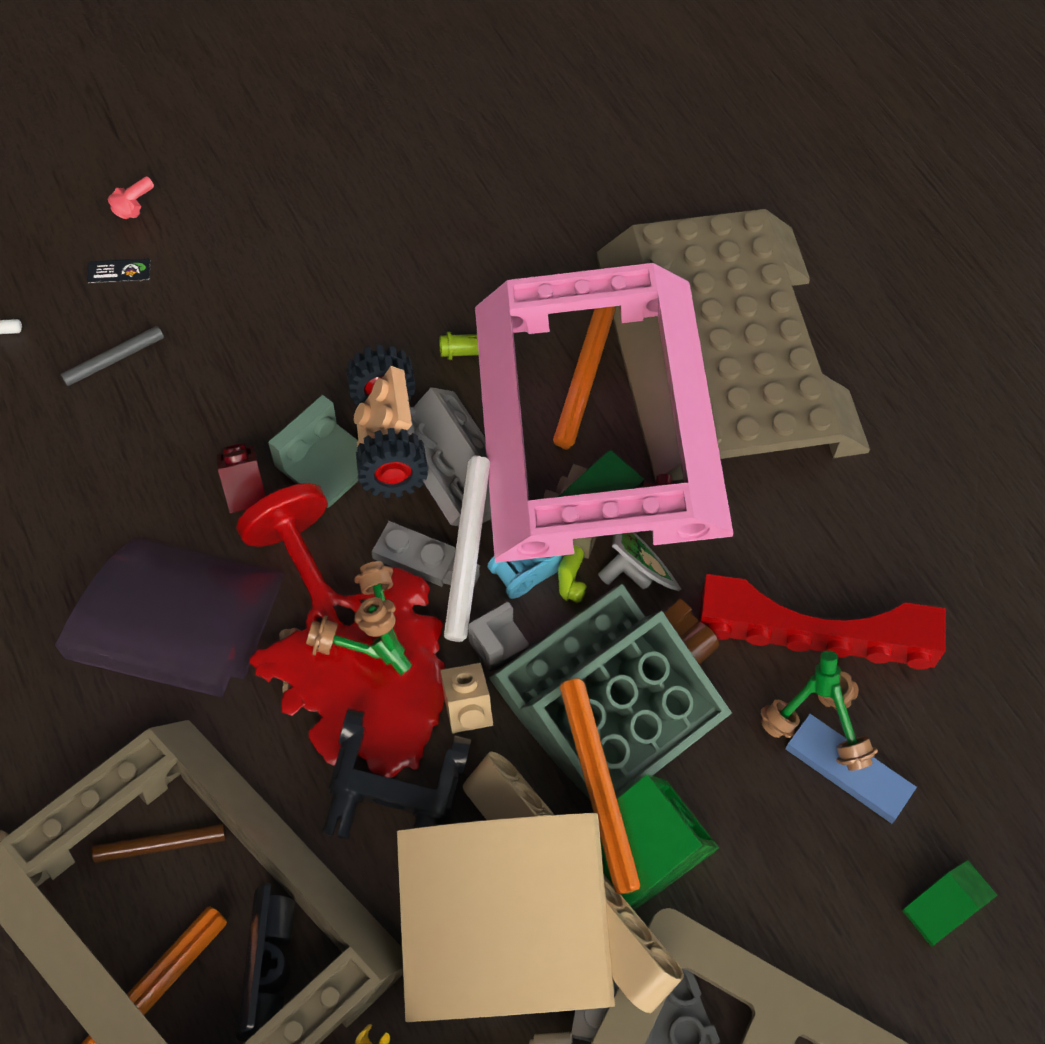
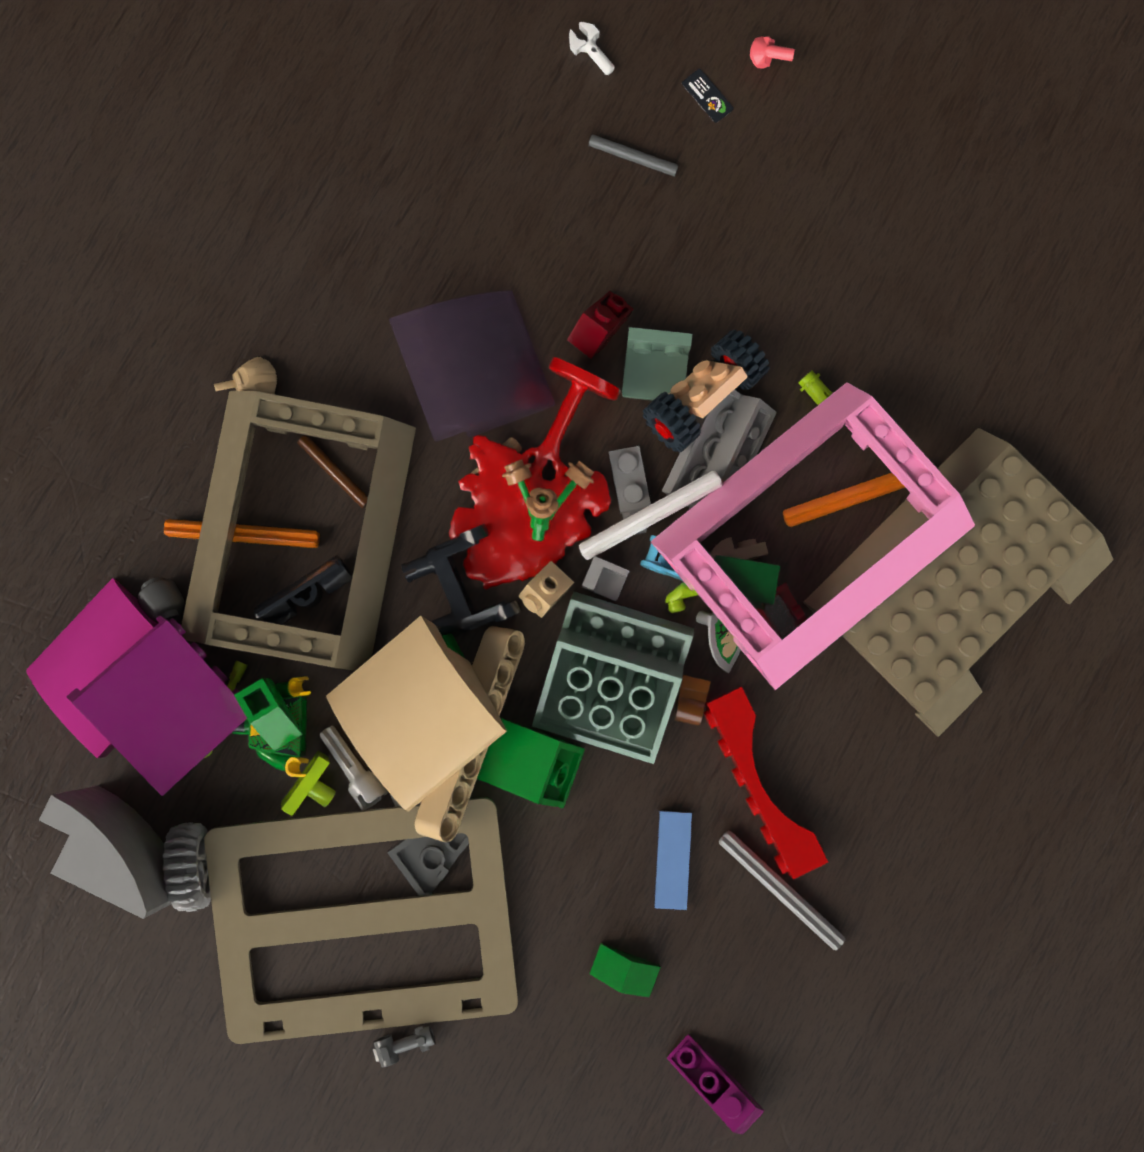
camera: 60 degrees right, 25 degrees up
orange axle [560,678,640,894] -> none
plant [761,651,878,771] -> none
none -> light grey axle [719,830,845,950]

